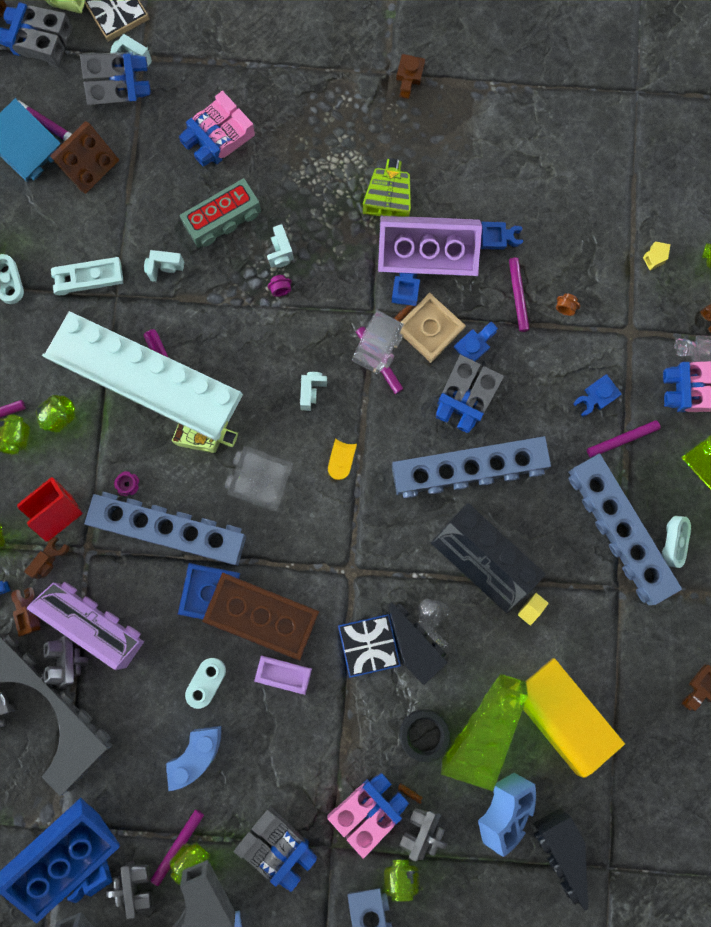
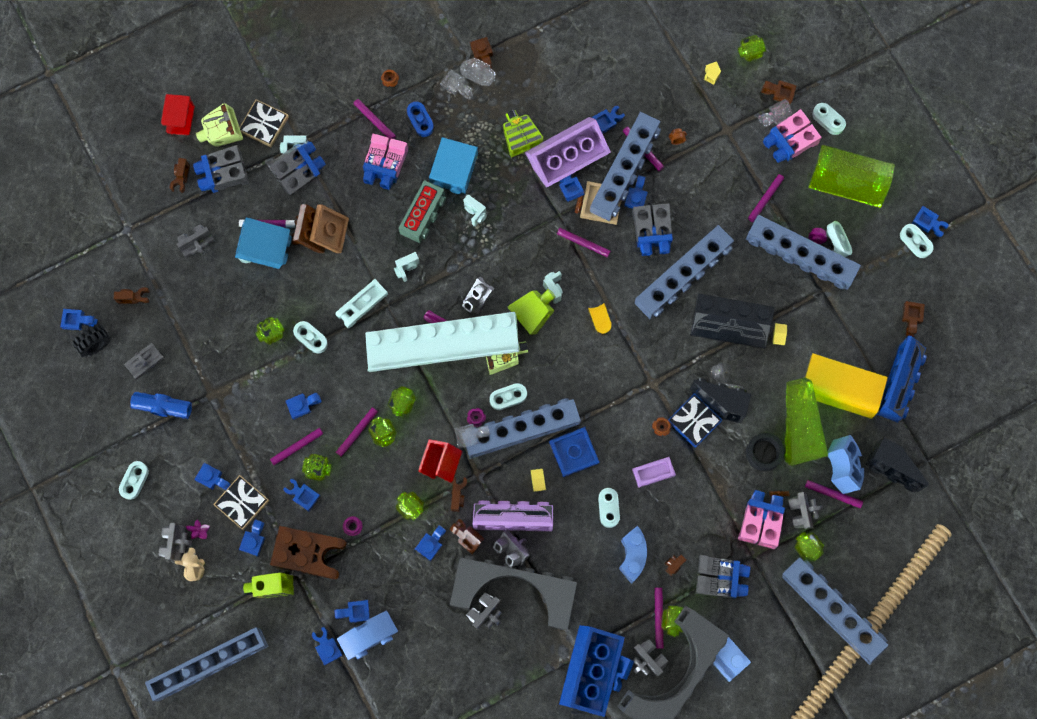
camera: 30 degrees left, 5 degrees down
reddish brown tile [202,572,319,661] -> none
clear plate [225,446,294,512] -> none
magenta plate [268,275,292,297] -> none
clear brick [351,310,404,374] -> none
blue plate [573,374,622,417] -> none
none -> medium nougat tile [309,204,349,253]
none -> magenta bar [354,99,396,140]
none -> dark orange plate [381,70,399,87]
none -> blue plate [407,102,434,137]
none -> dark azure brick [429,137,478,194]
none -> clear plate [440,70,473,100]
none -> clear plate [454,424,490,448]
none -> clear bracket [460,58,495,86]
none -> flat silver hips [462,277,494,314]
none -> light aqua plate [490,384,527,410]
none -> lime torso [508,289,556,335]
none -> light yellow piece [531,469,546,492]
none -> sand blue brick [590,112,661,221]
none -> dark orange plate [652,417,671,436]
none -> reddish brown plate [664,555,686,576]
none -> magenta bar [805,480,863,509]
none -> magenta plate [808,228,828,245]
none -> blue slope [876,336,927,423]

